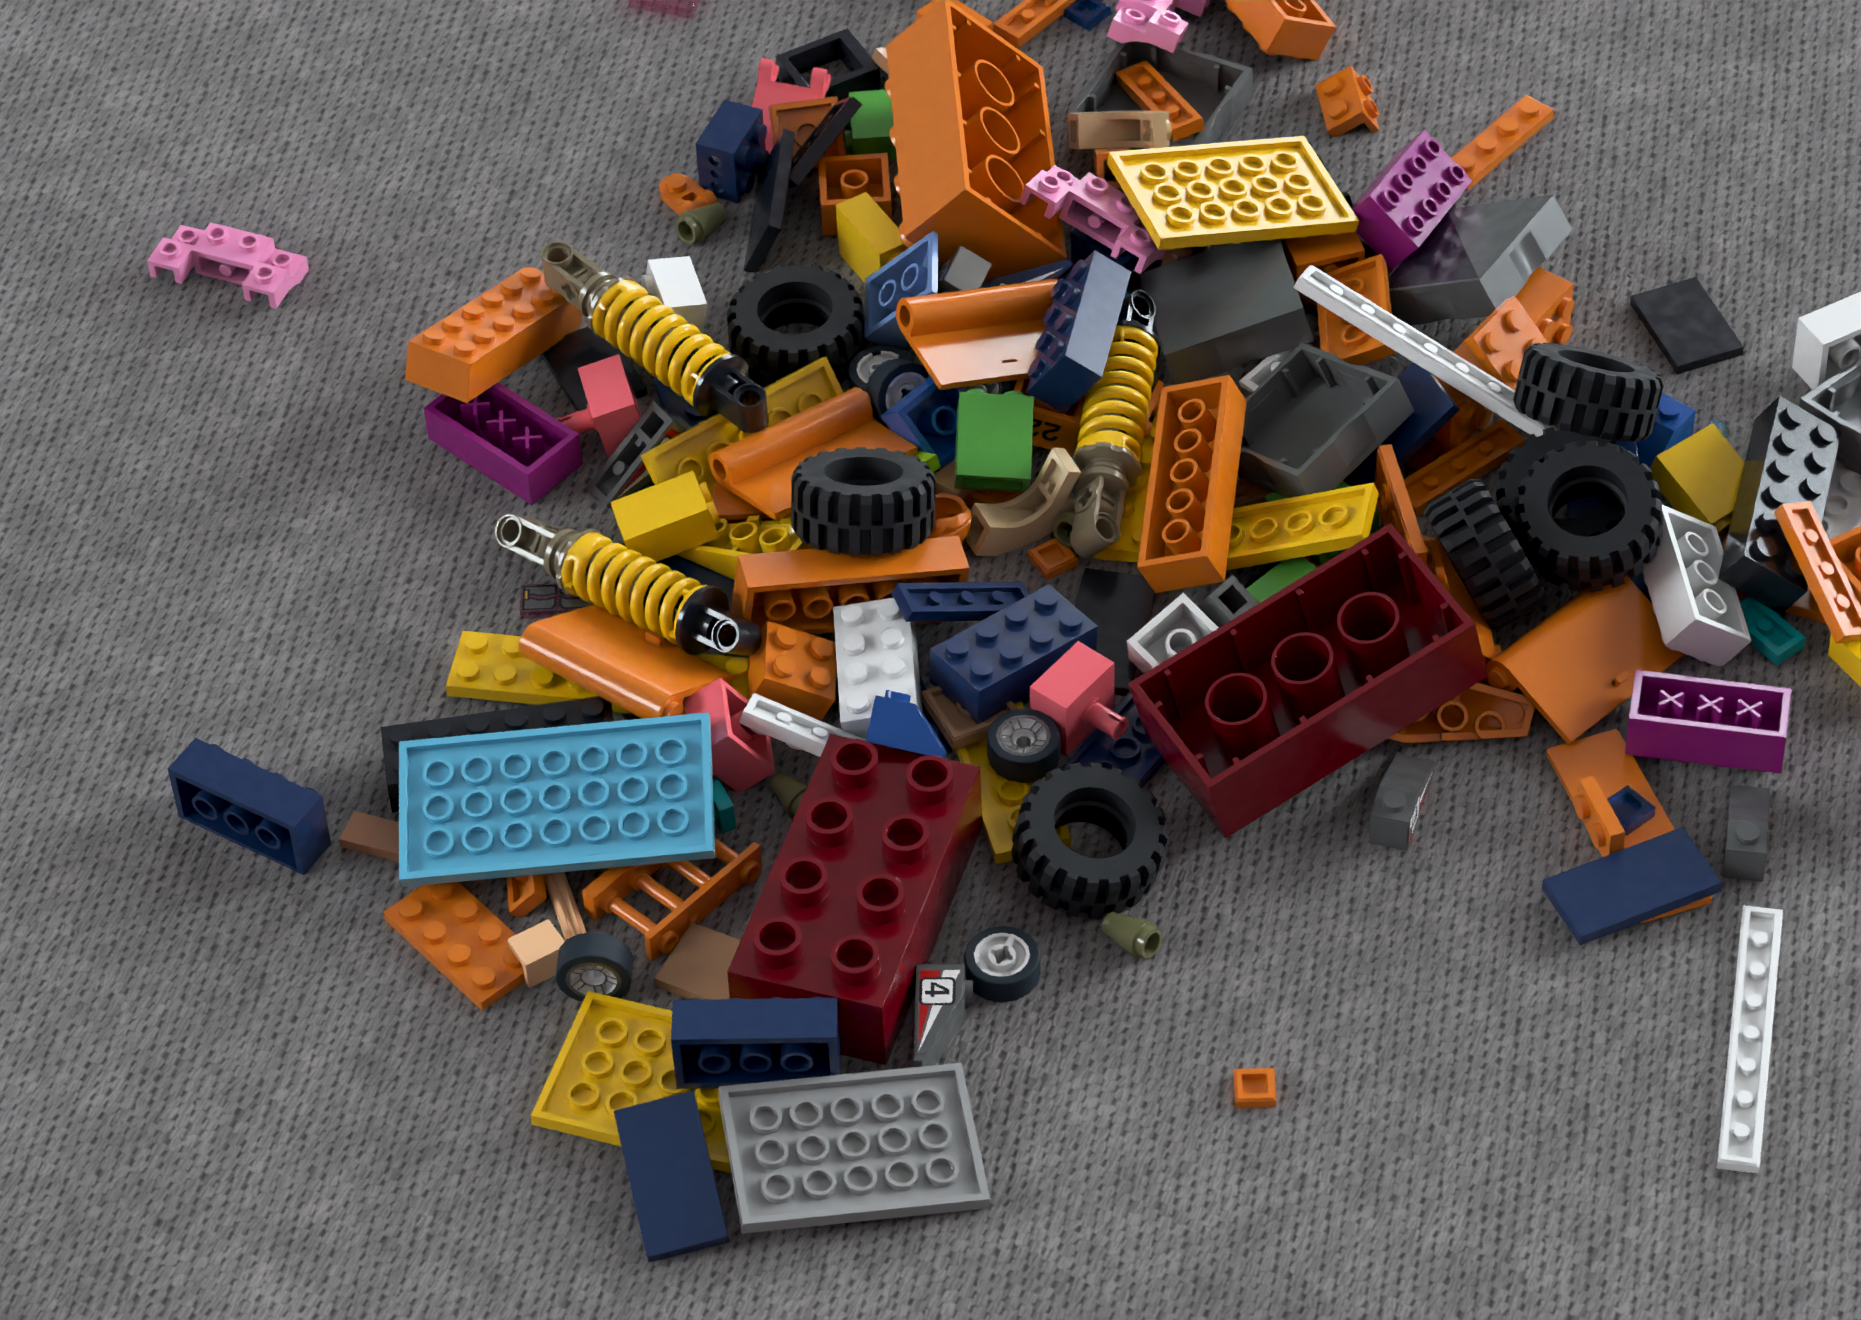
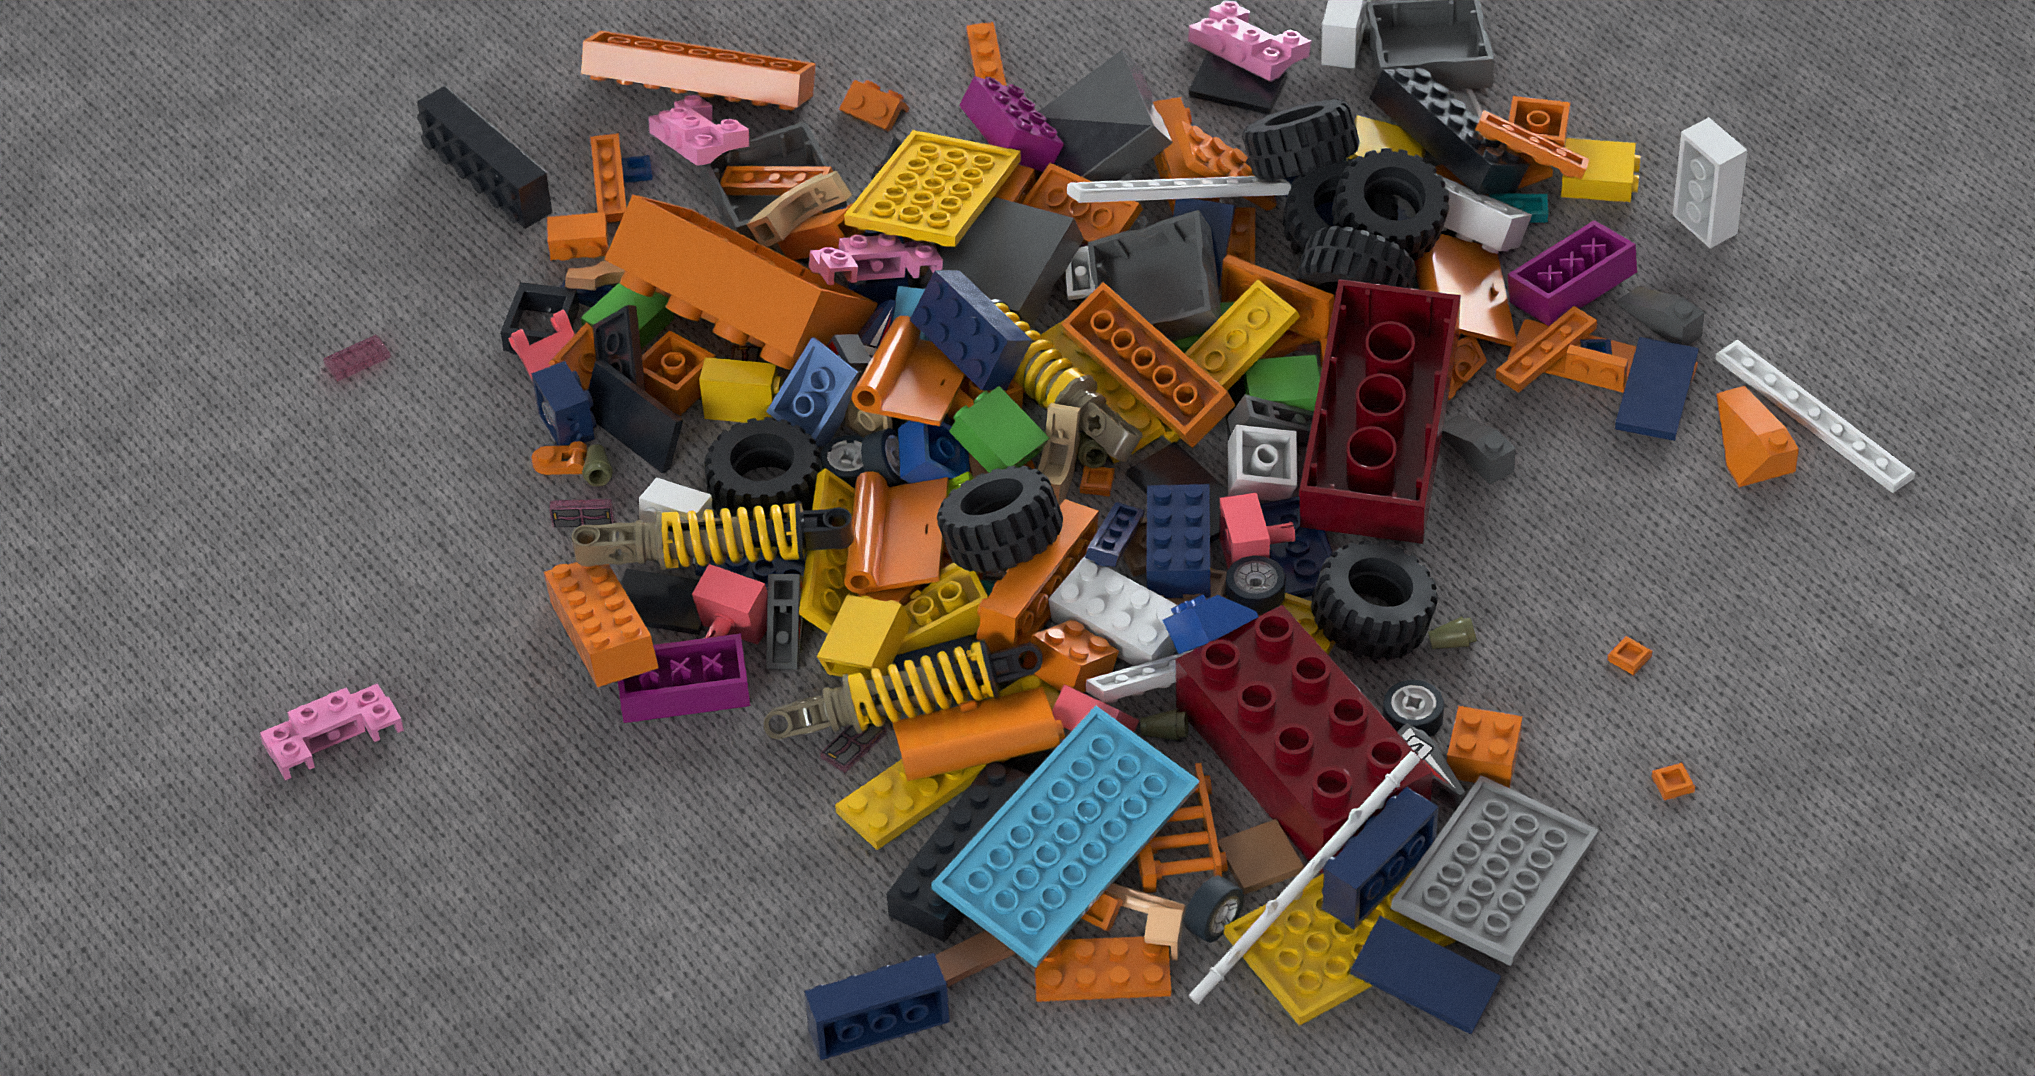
camera: 50 degrees left, 0 degrees up
none -> tile [550,499,615,528]
none -> bright pink bracket [1188,1,1311,81]
none -> white plant [1189,751,1420,1004]
none -> orange brick [1447,706,1523,789]
none -> orange plate [1495,306,1597,393]
none -> orange tile [1651,763,1695,800]
none -> orange wedge [1716,386,1799,487]

